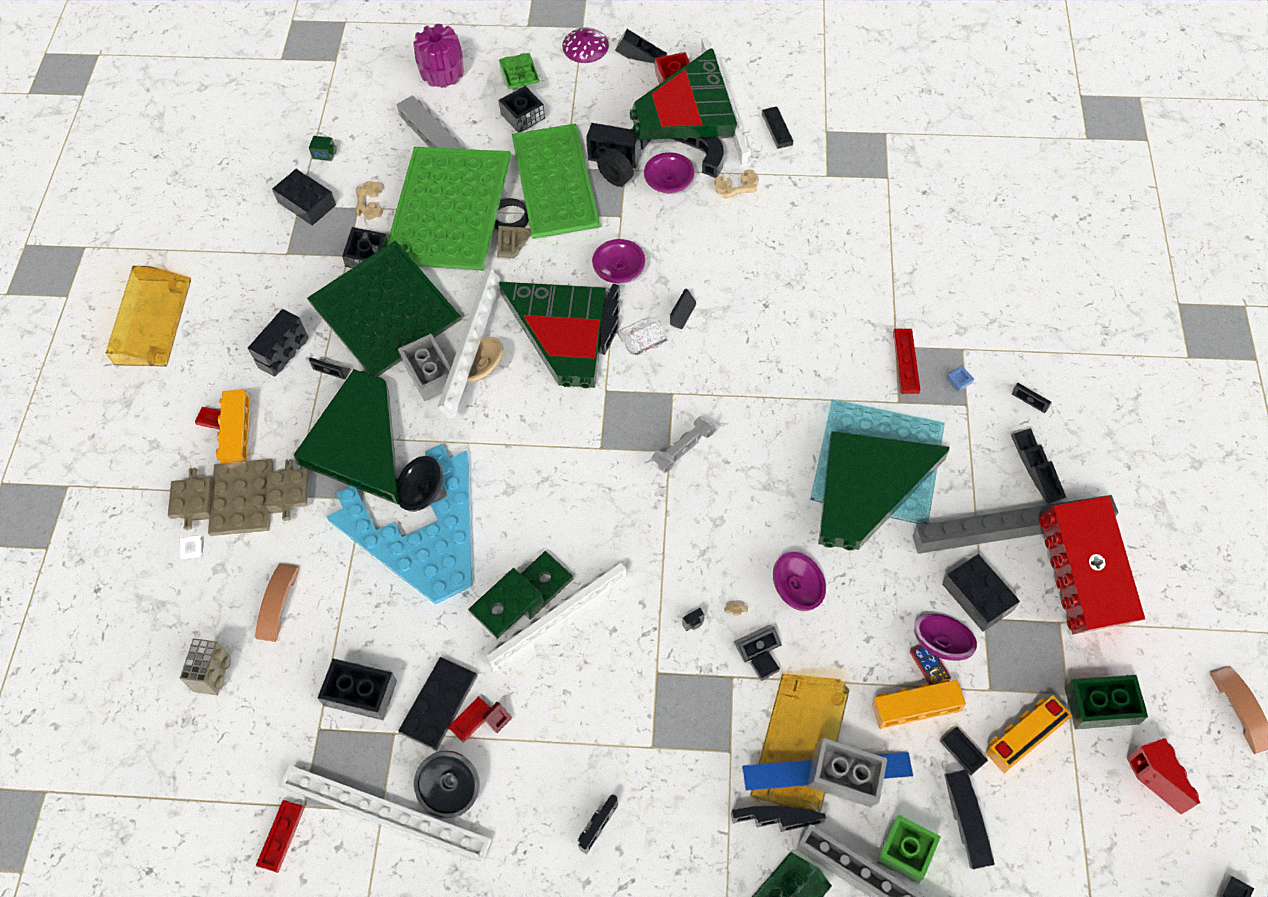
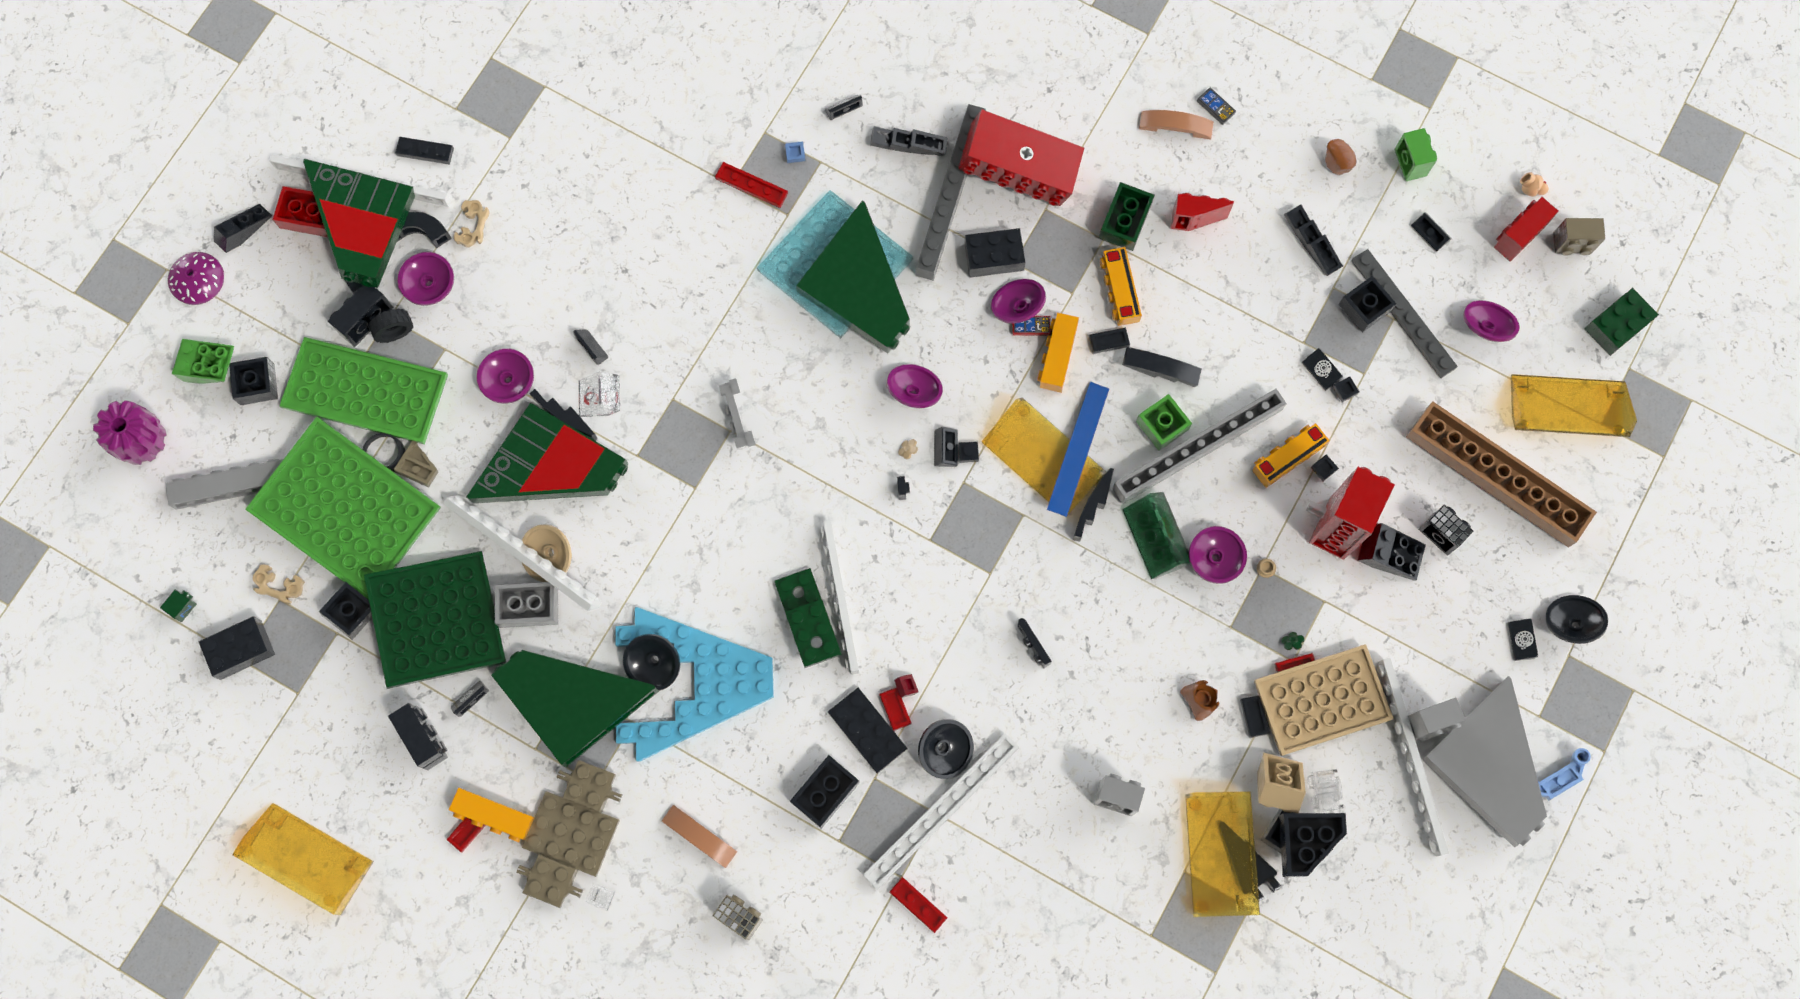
camera: 65 degrees left, 15 degrees up
light grey brick [807,738,888,807] -> none

